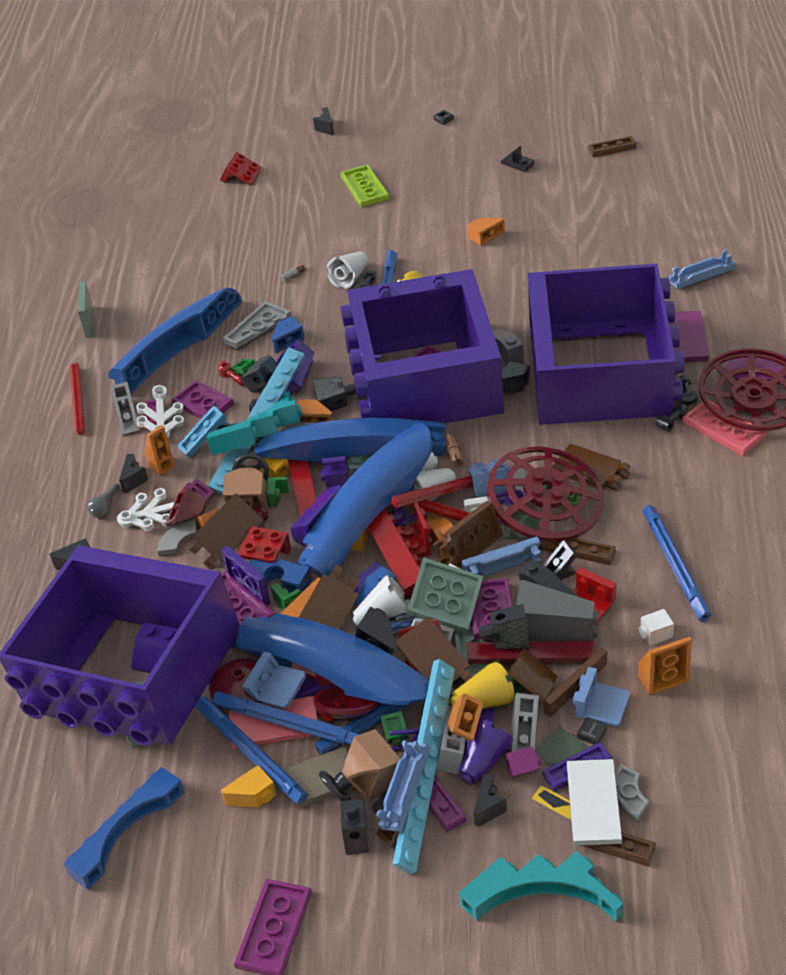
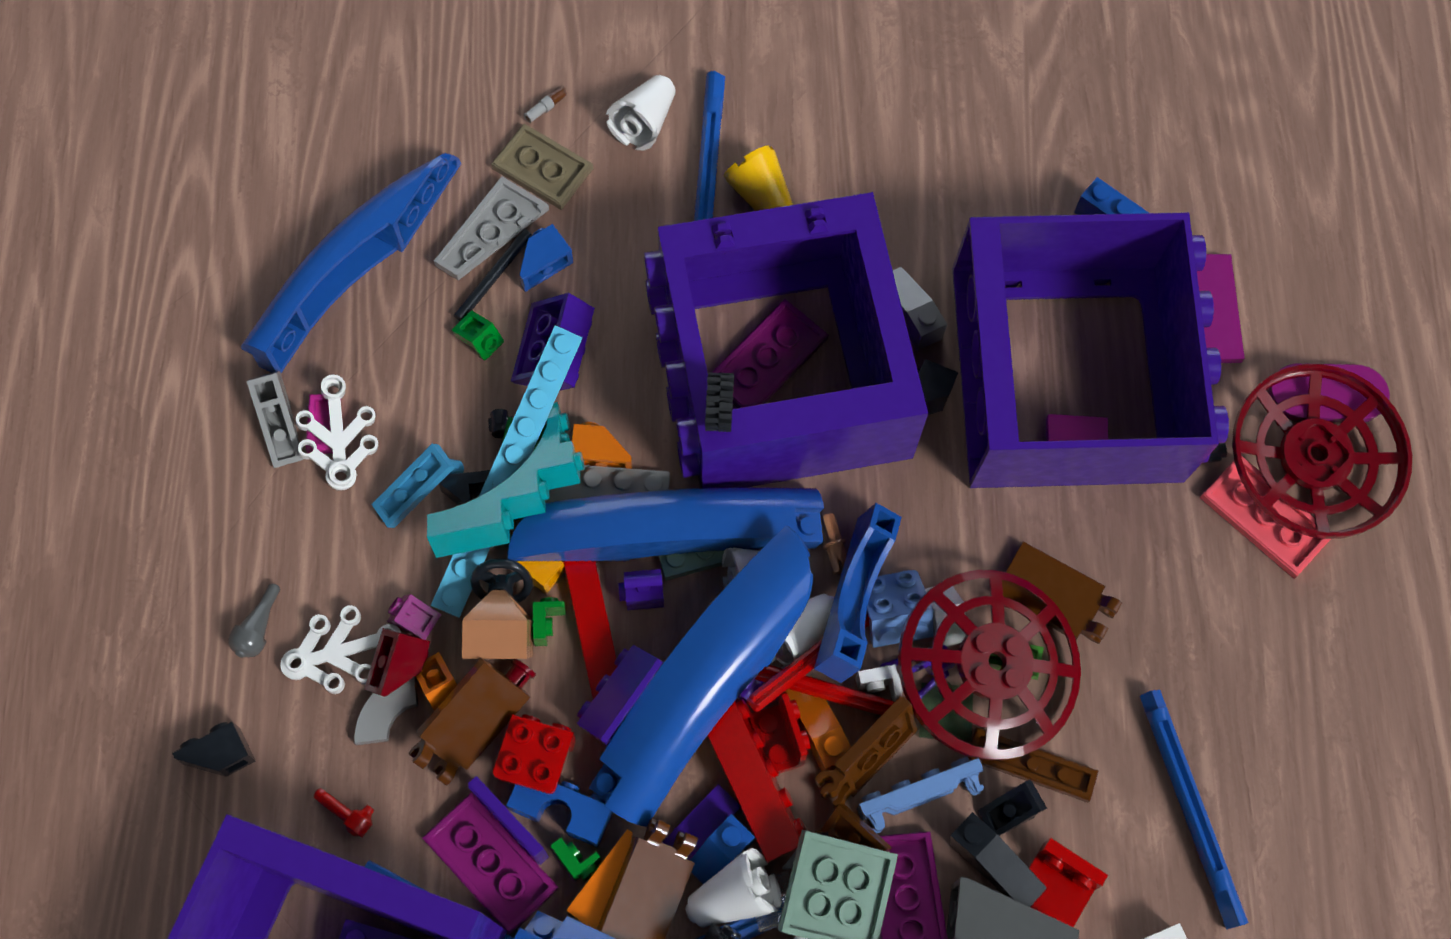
camera: 10 degrees left, 25 degrees up
red axle [70,363,86,435] -> none
sand green tile [78,280,93,338] -> none
black slope [119,454,148,493] -> none
orange slope [144,425,175,476] -> none
magenta tile [171,380,234,419] -> none
red piece [218,360,244,386] -> none
black torso [240,356,278,392] -> none
torso [312,377,356,411] -> none
black bar [356,270,376,288] -> none
orange slope [467,218,505,246] -> none
black bar [656,403,688,431] -> none
medium blue piece [668,250,736,289] -> none
none -> black bar [454,229,532,321]
none -> dark tan tile [491,124,594,210]
none -> black tyre [705,372,734,432]
none -> blue arch [814,503,902,683]

